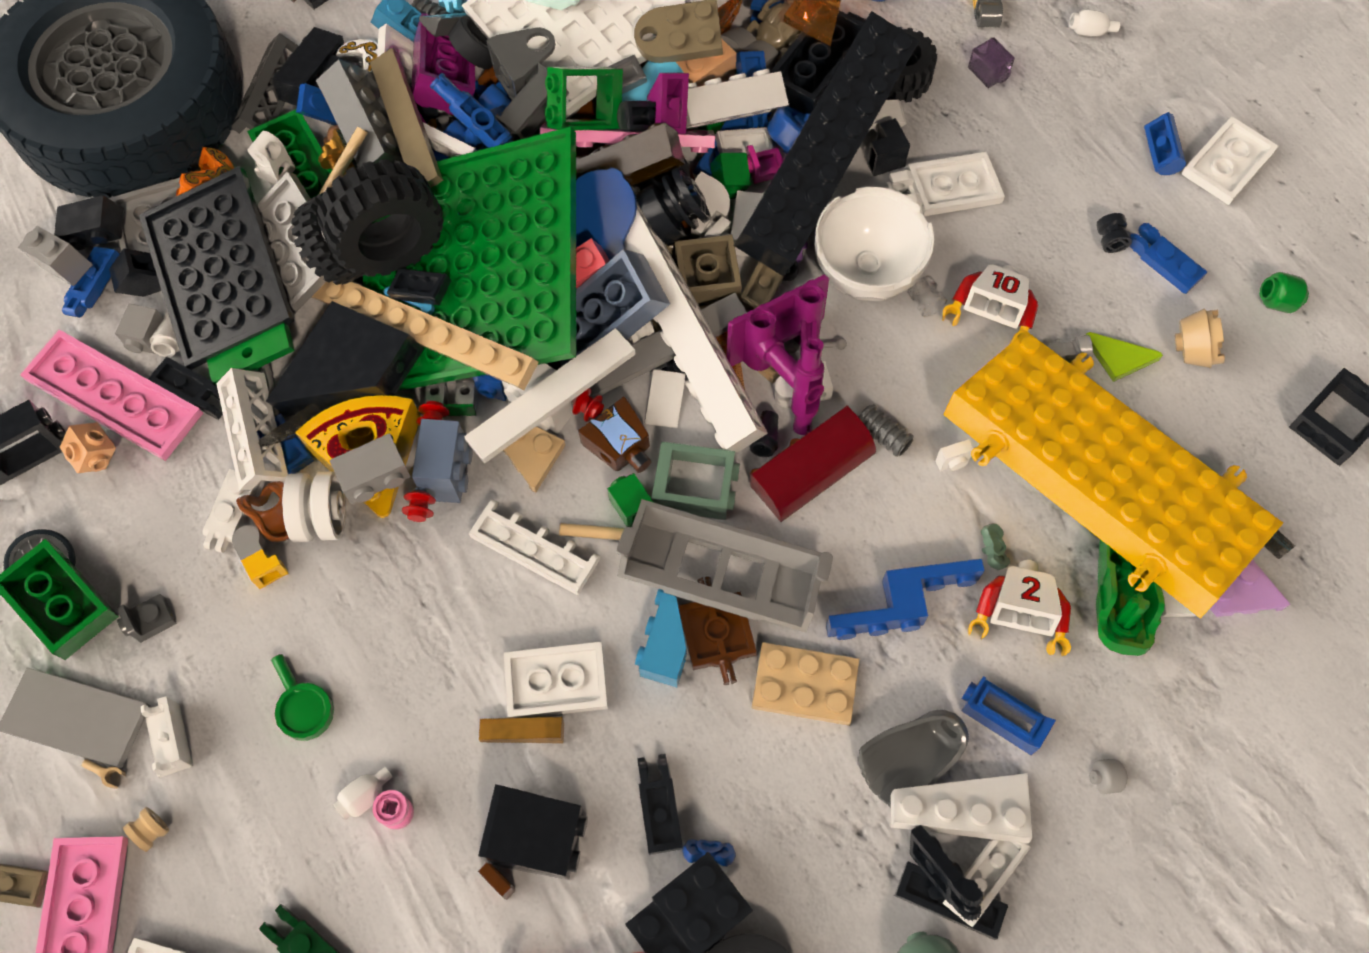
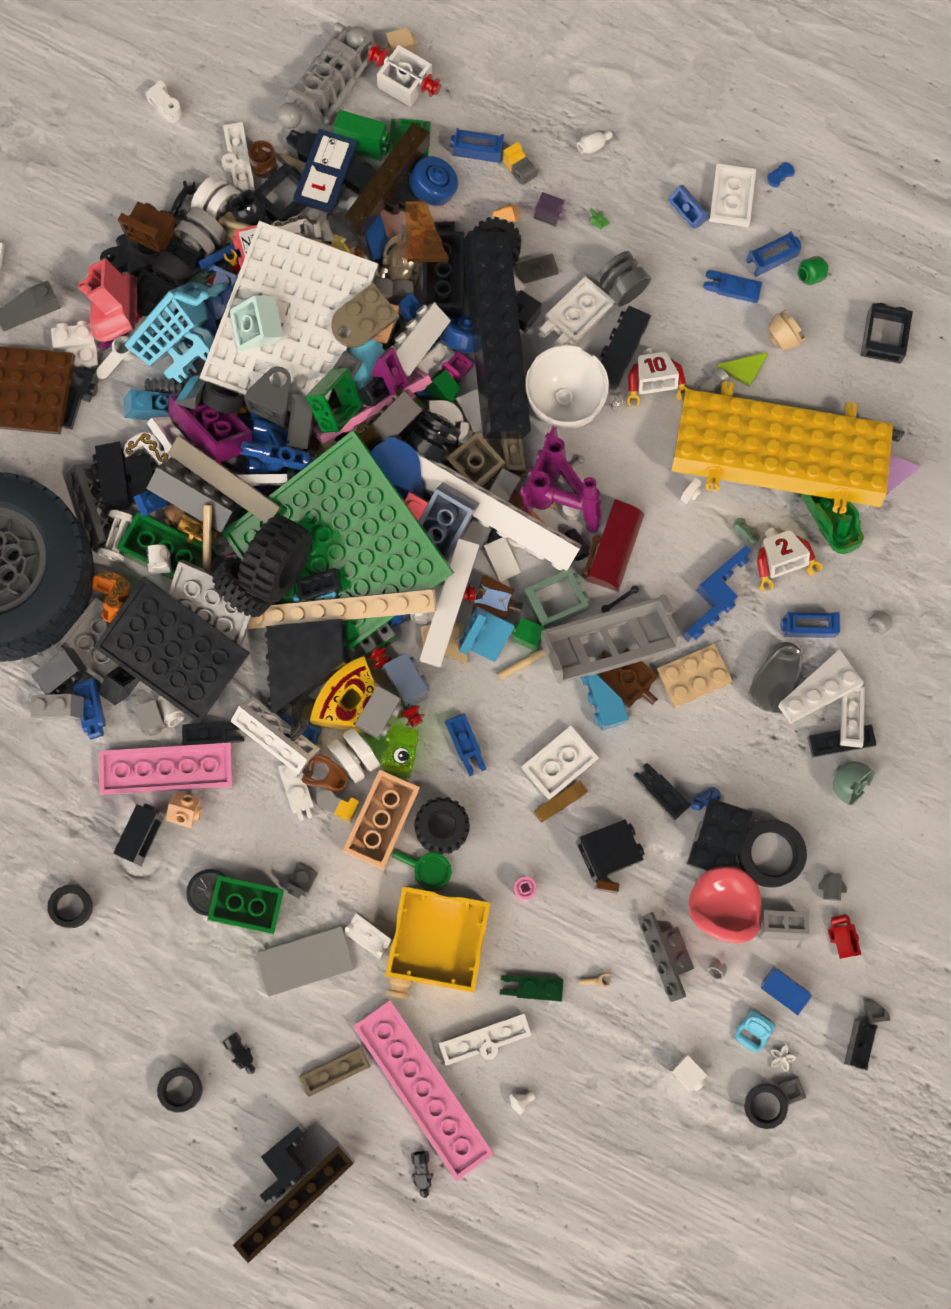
camera: 40 degrees left, 10 degrees up
tan hand [82,759,126,789] -> none
green tile [207,323,295,386] -> none
white plant [333,767,393,820] -> none
white hinge [469,499,600,595] -> none
dark grey piece [859,404,914,457] -> none
black hinge [909,825,983,921] -> none
black wheel [1096,213,1132,253] -> none
none -> white hose [96,510,134,563]
none -> light nougat brick [343,770,420,871]
none -> clear neon green brick [381,725,419,779]
none -> yellow tile [385,887,490,993]
none -> black tyre [414,797,470,855]
none -> blue hinge [445,713,486,777]
none -> dark azure bracket [457,607,514,662]
none -> light orange slope [493,203,521,222]
none -> clear smoke plate [514,253,559,284]
none -> bright green plant [590,208,610,230]
none -> dark grey wheel [596,251,651,307]
none -> black brick [600,306,651,392]
none -> black hinge [601,585,639,613]
none -> blue window [746,231,802,277]
none -> blue piece [767,162,795,188]

